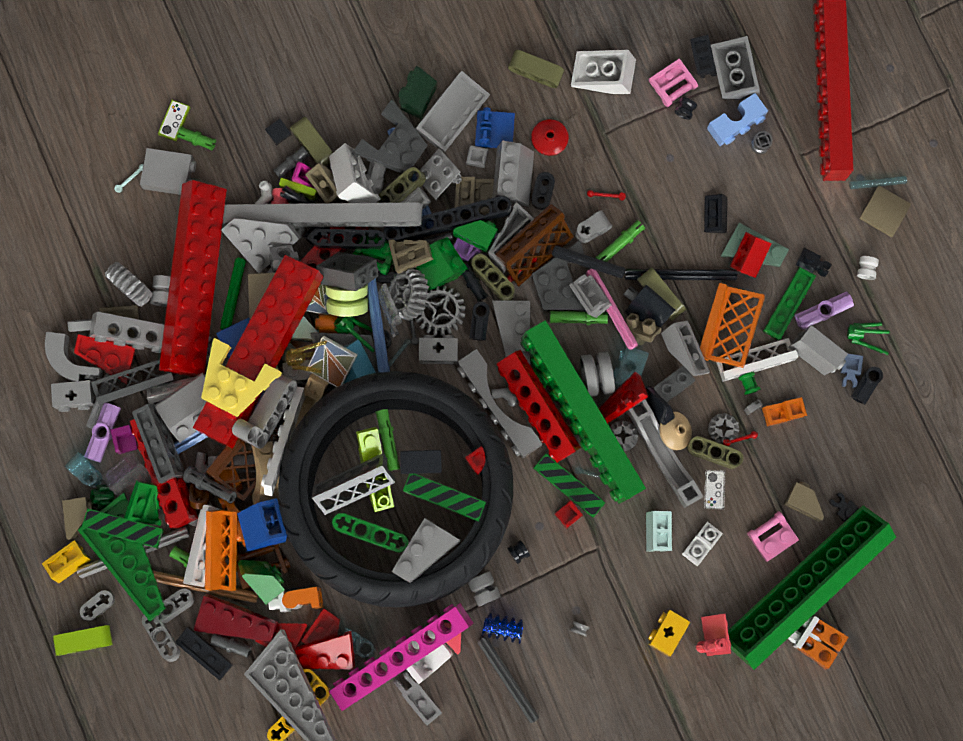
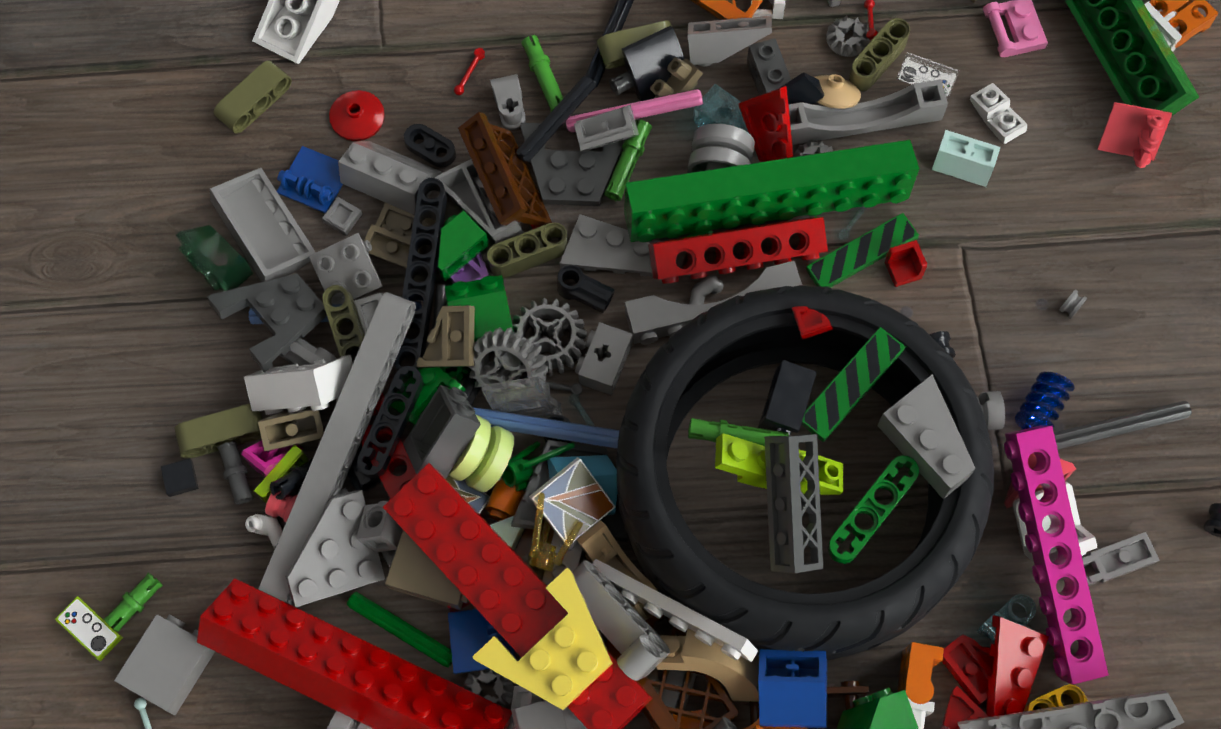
camera: 65 degrees left, 10 degrees down
black pin [462,264,488,302] -> none
yellow brick [648,610,690,656] -> none

